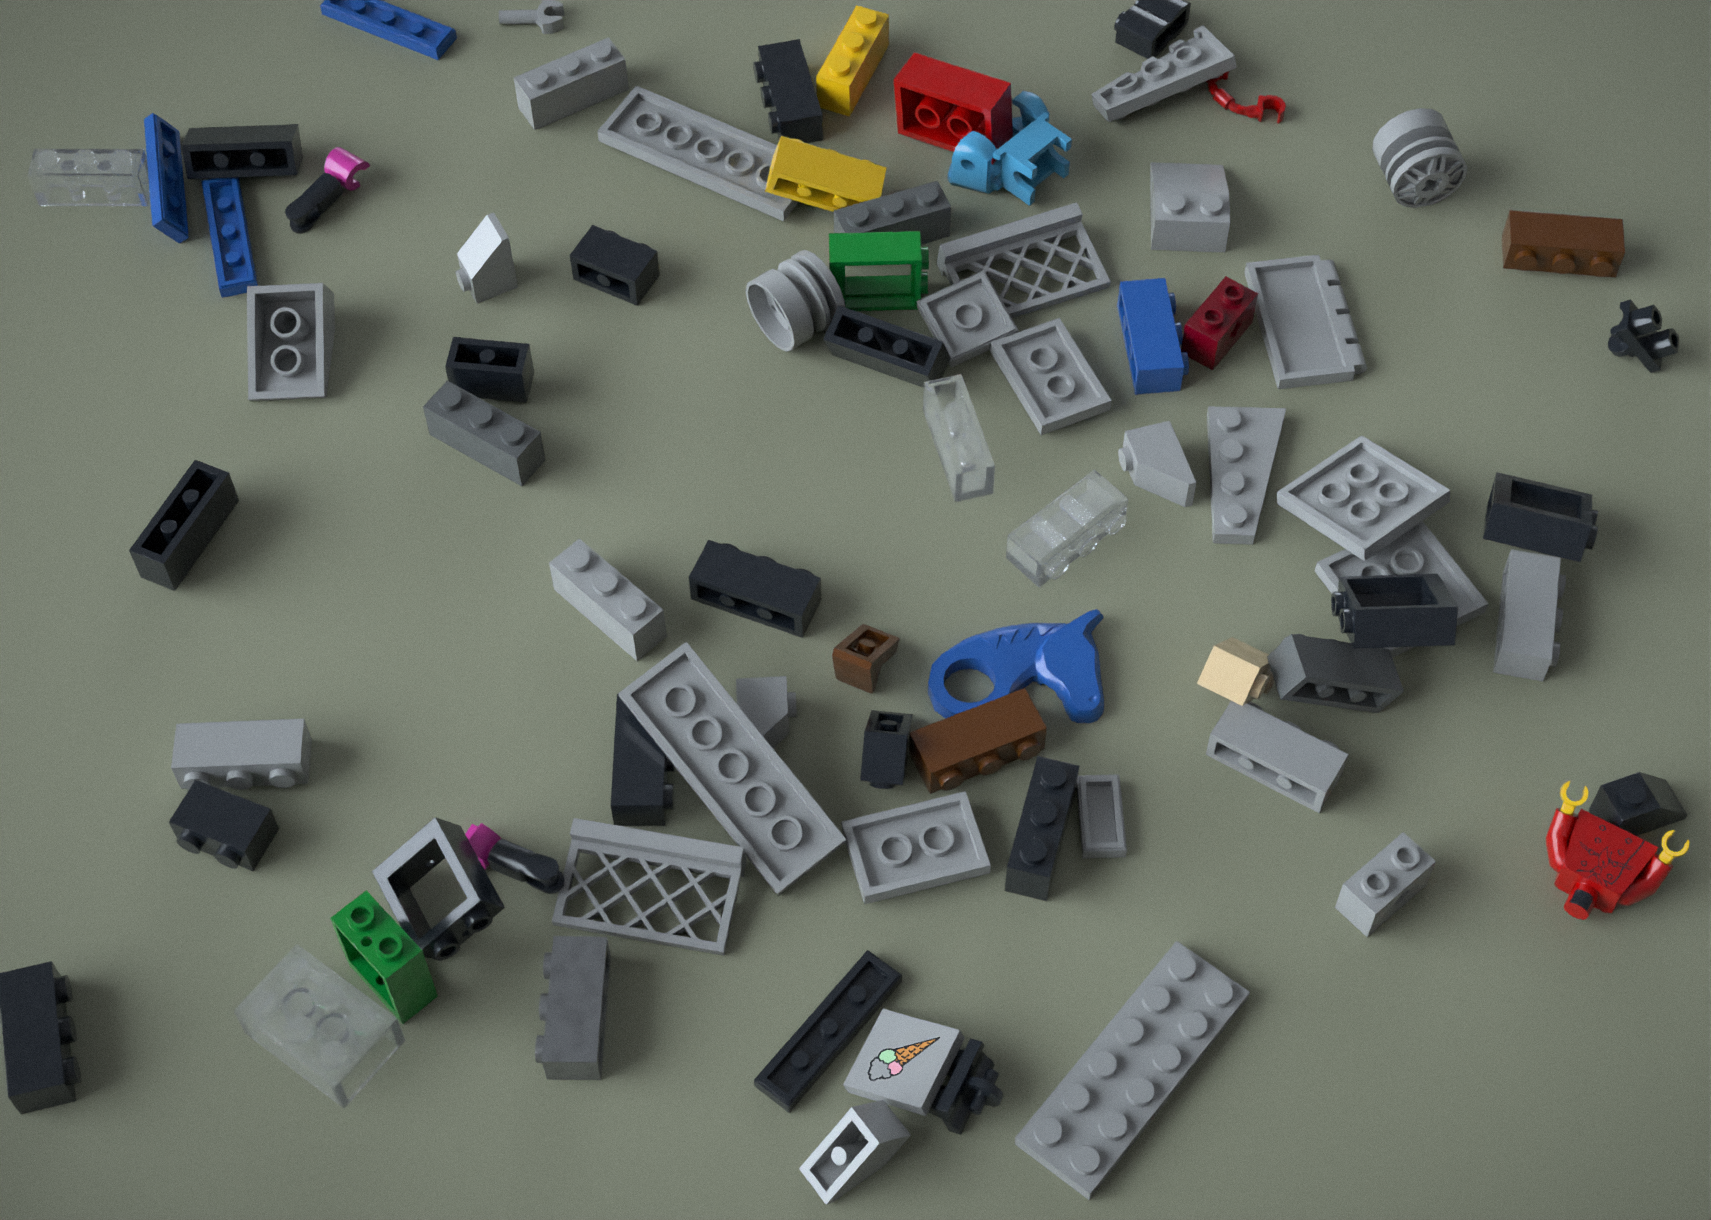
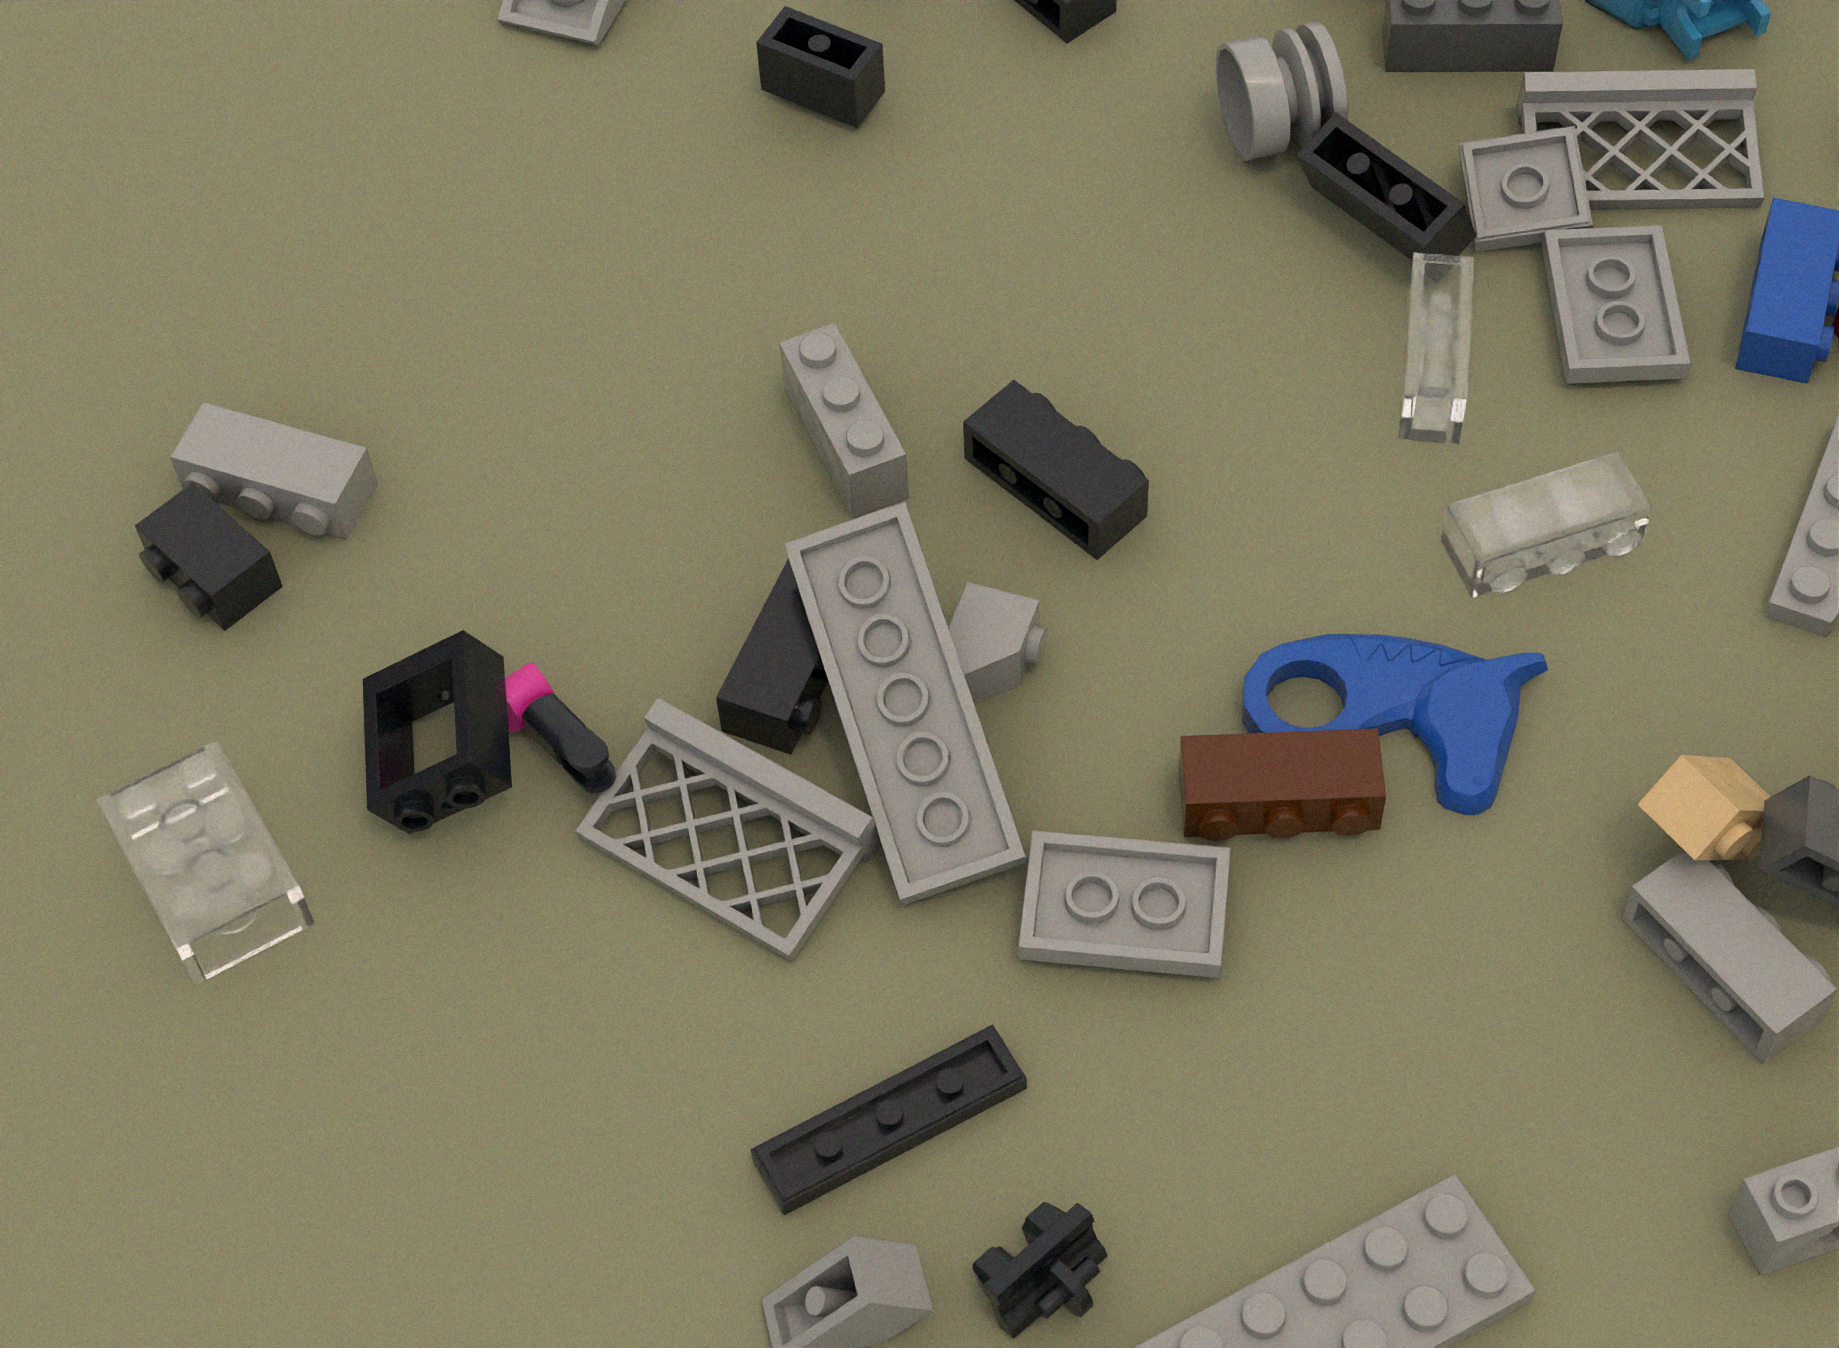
camera: 25 degrees right, 0 degrees up
black brick [129,460,239,591] -> none
green window [330,890,438,1024] -> none
dark grey brick [423,381,546,486] -> none
flat silver brick [535,936,611,1080] -> none
green window [829,231,929,311] -> none
reddish brown slope [832,624,900,694] -> none
light grey tile [843,1009,965,1116] -> none
black slope [860,710,913,789] -> none
black brick [1004,756,1080,901] -> none
light grey tile [1076,774,1127,859] -> none
light grey slope [1118,421,1196,507] -> none

